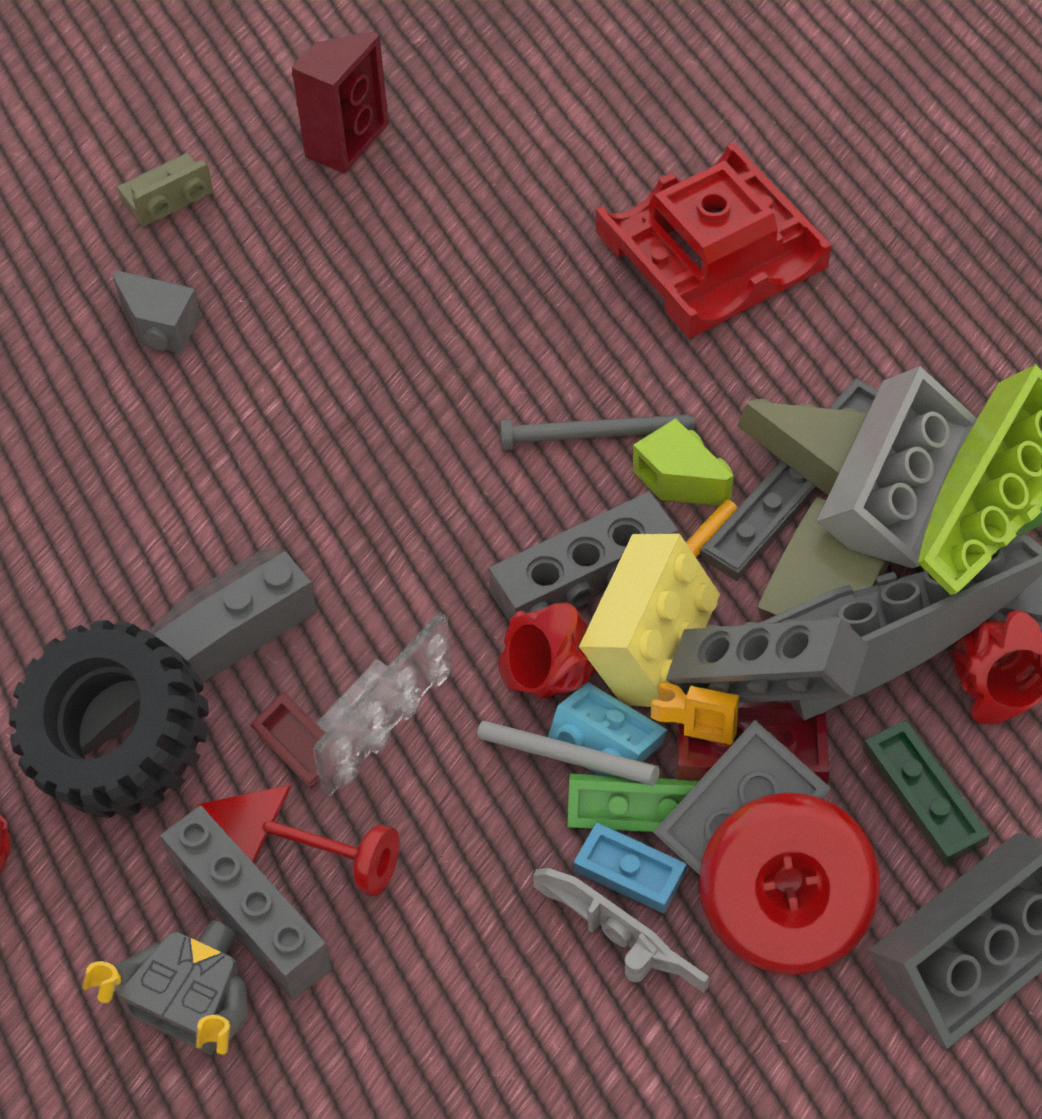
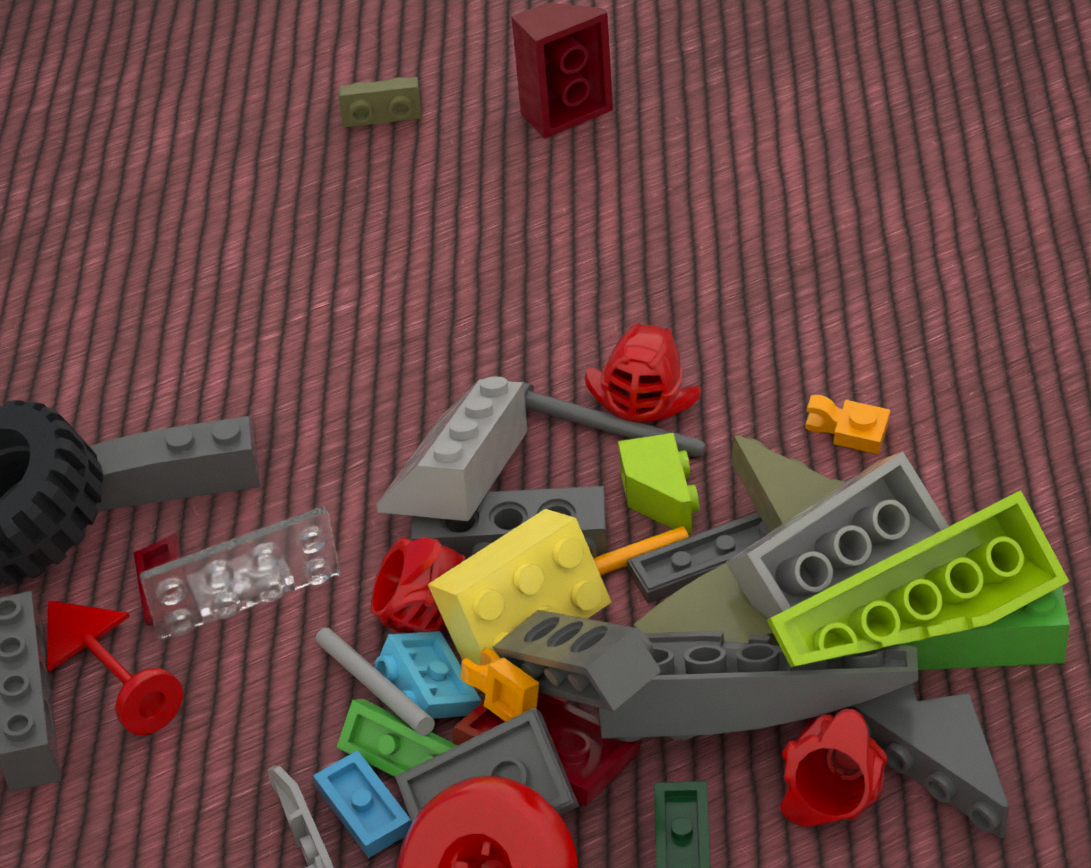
camera: 30 degrees right, 10 degrees down
dark grey slope [113,270,201,354] -> none
red piece [596,142,831,339] -> none
none -> light grey slope [376,376,527,521]
none -> red piece [584,323,701,422]
none -> light orange plate [805,395,891,455]

